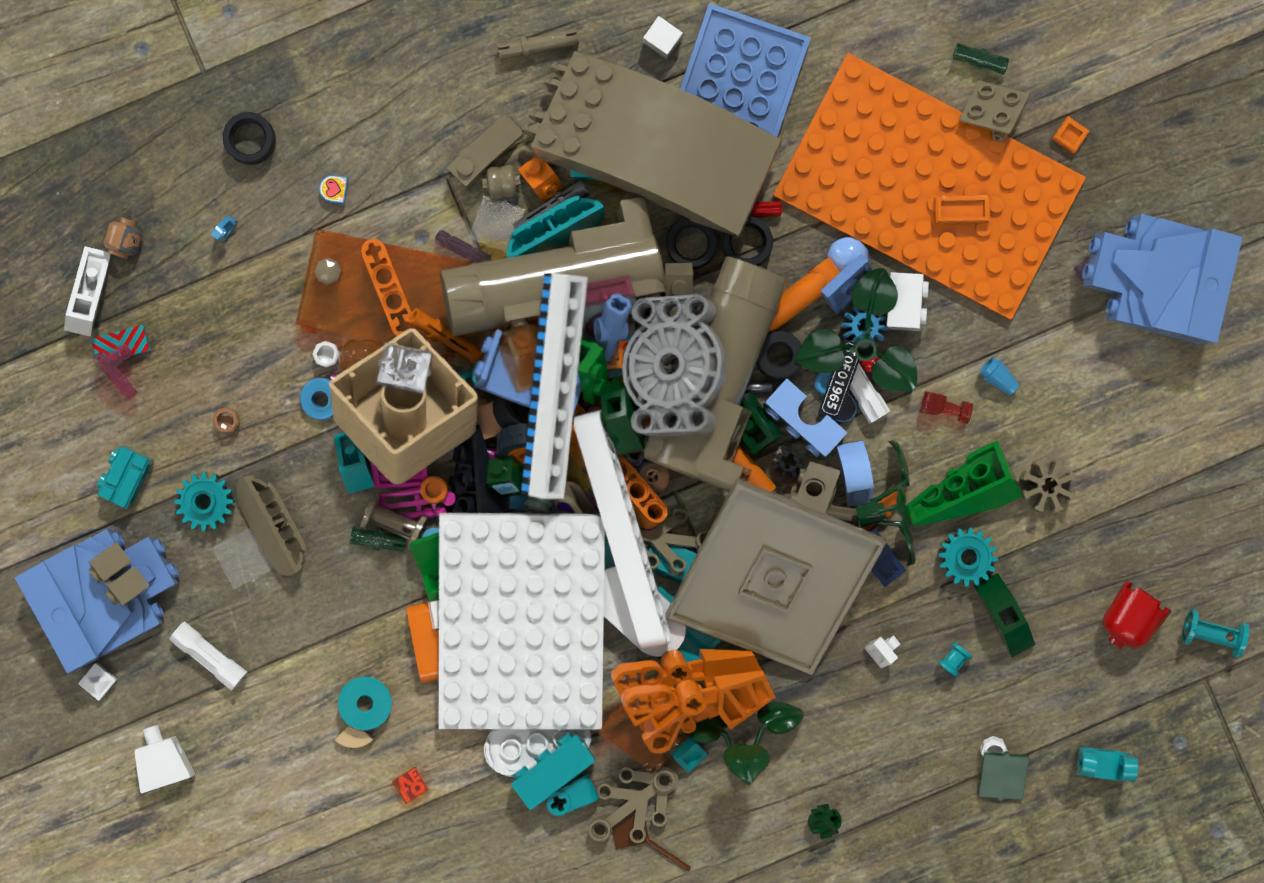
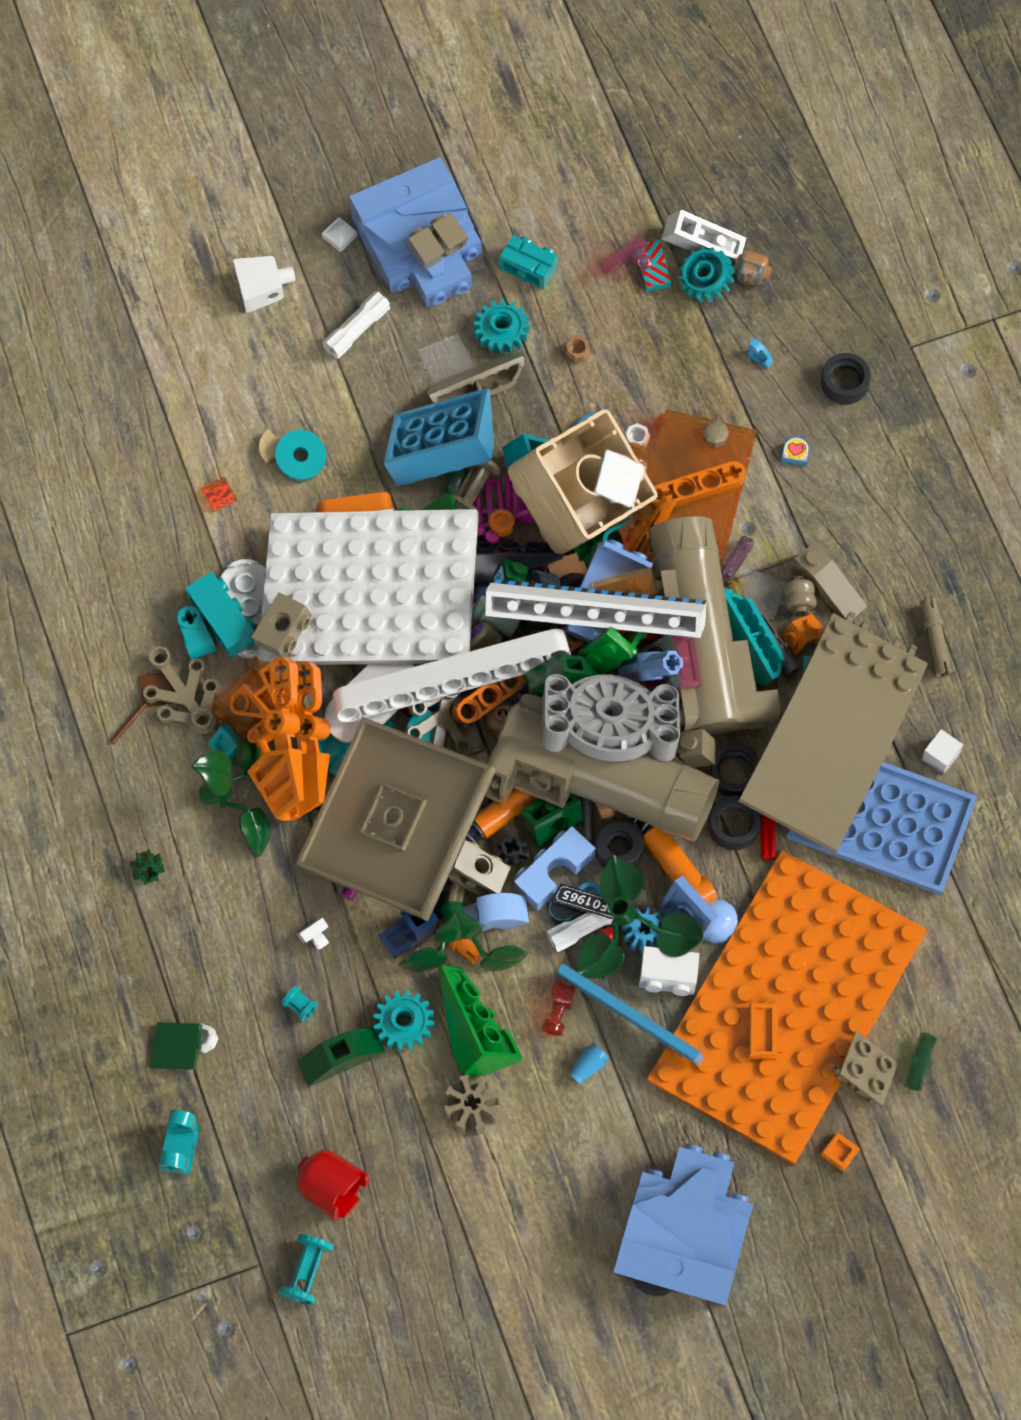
camera: 90 degrees right, 20 degrees down
none -> dark tan brick [251,592,312,657]
none -> dark azure slope [384,388,494,486]
none -> dark azure tile [558,964,704,1065]
none -> teal gear [678,247,735,303]

